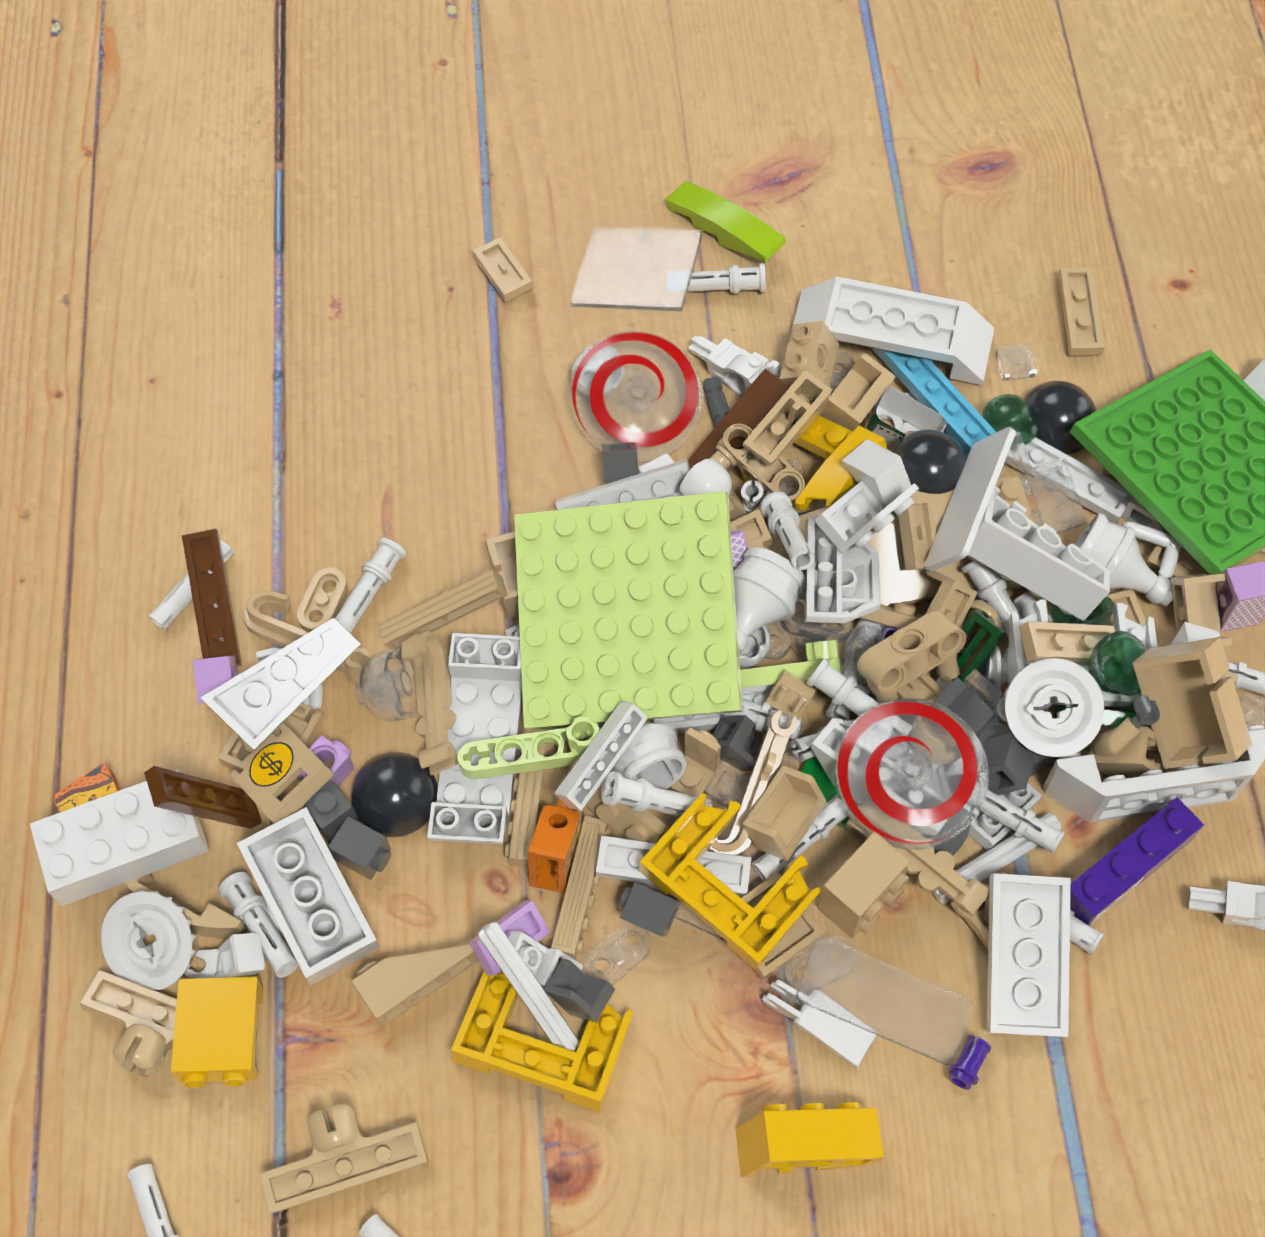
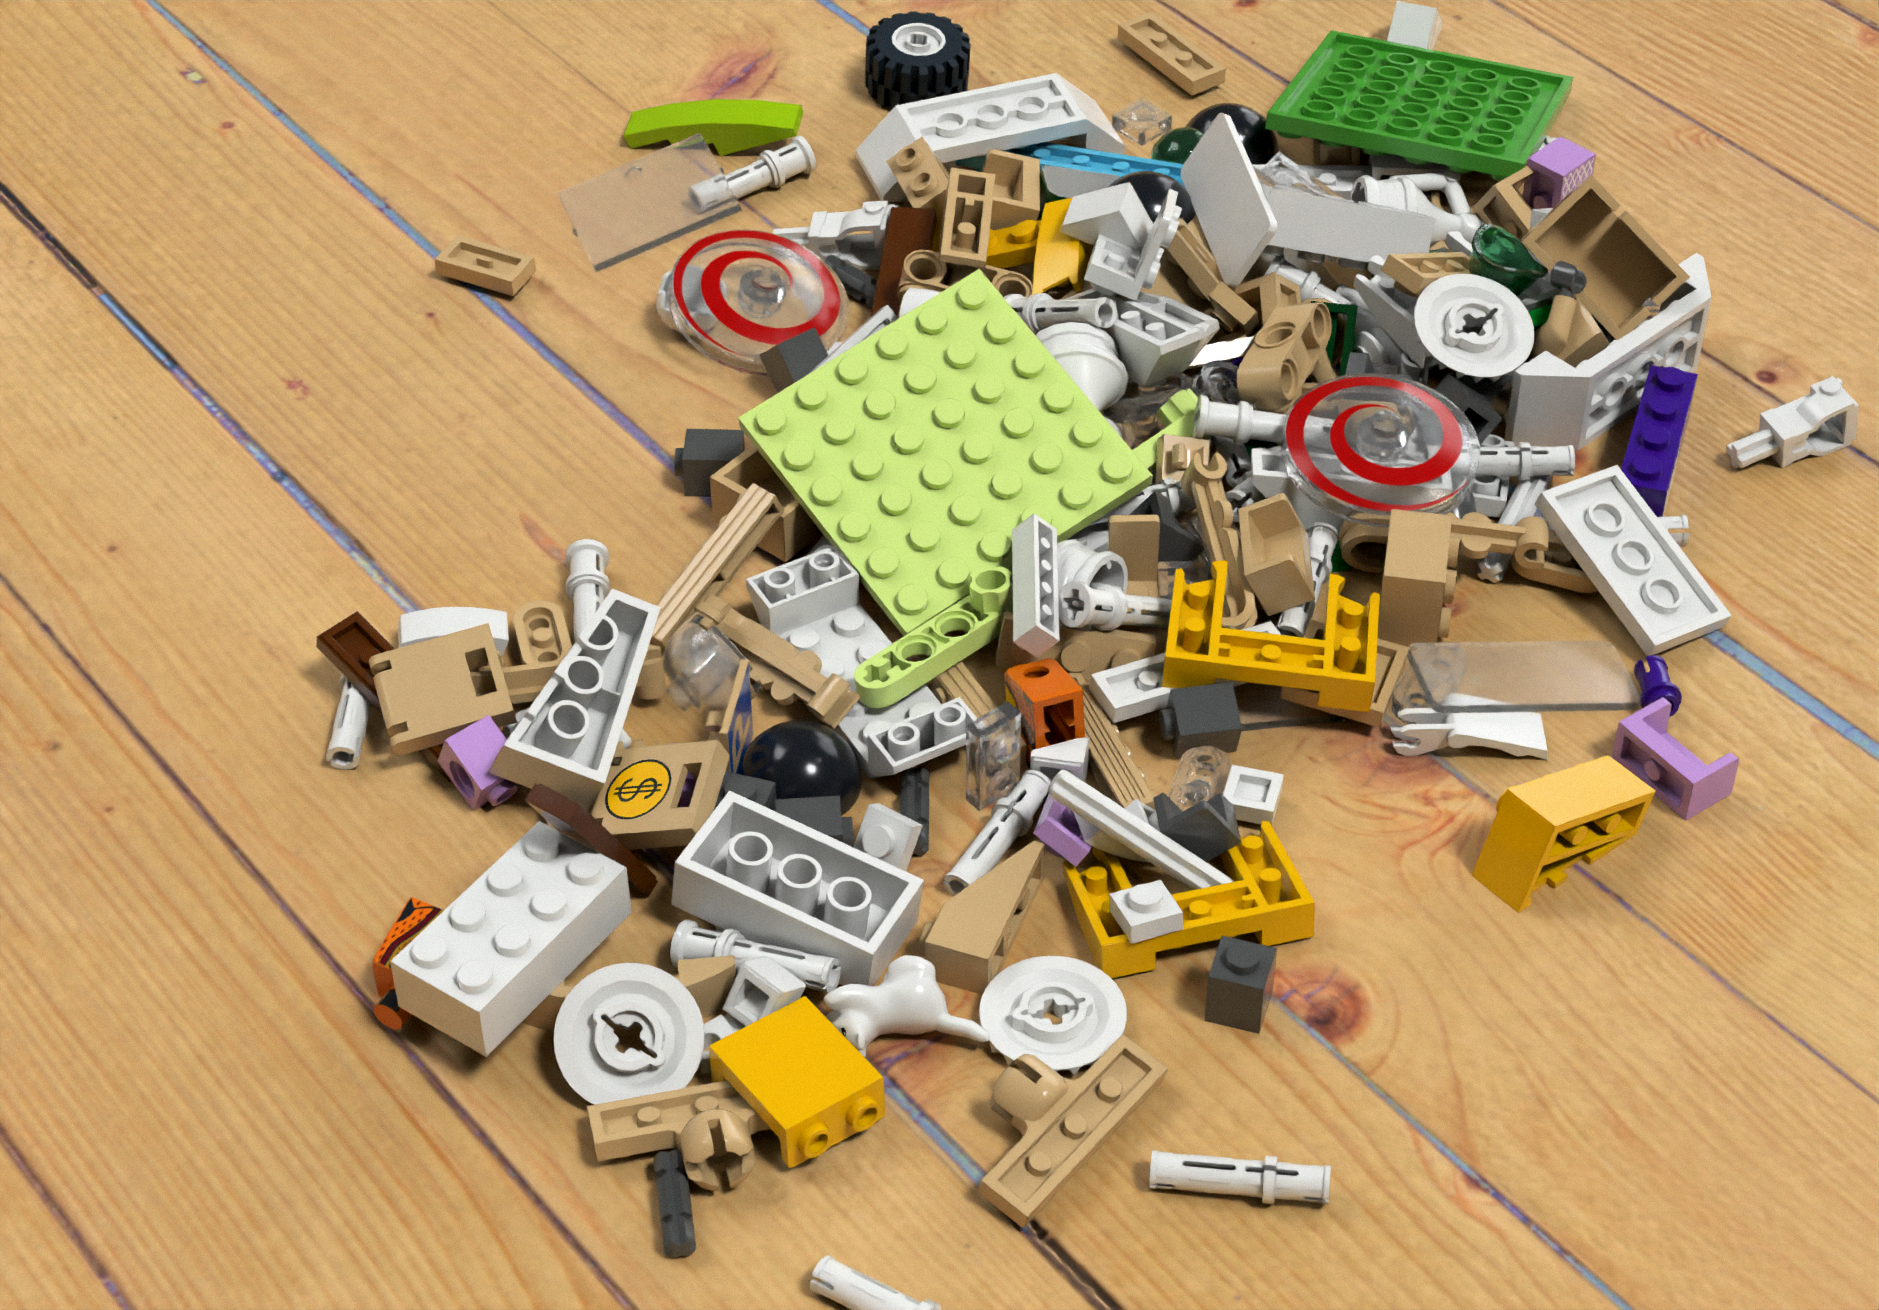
camera: 35 degrees left, 20 degrees down
none -> tan container [369,623,517,755]
none -> white slope [398,607,509,656]
none -> dark grey axle [653,1149,696,1258]
none -> dark grey brick [674,429,745,497]
none -> tan piece [704,659,754,774]
none -> white animal [824,955,989,1057]
none -> white plate [854,803,923,871]
none -> black wheel [865,11,971,110]
none -> dark grey axle [900,766,929,856]
none -> white pin [943,769,1051,896]
none -> clear plate [966,701,1021,812]
none -> white gear [979,956,1127,1076]
none -> white slope [1030,737,1089,783]
none -> white plate [1109,880,1183,944]
none -> dark grey brick [1205,936,1277,1034]
none -> tan plate [1209,281,1261,337]
none -> white plate [1223,765,1284,826]
none -> lavender panel [1612,698,1739,821]

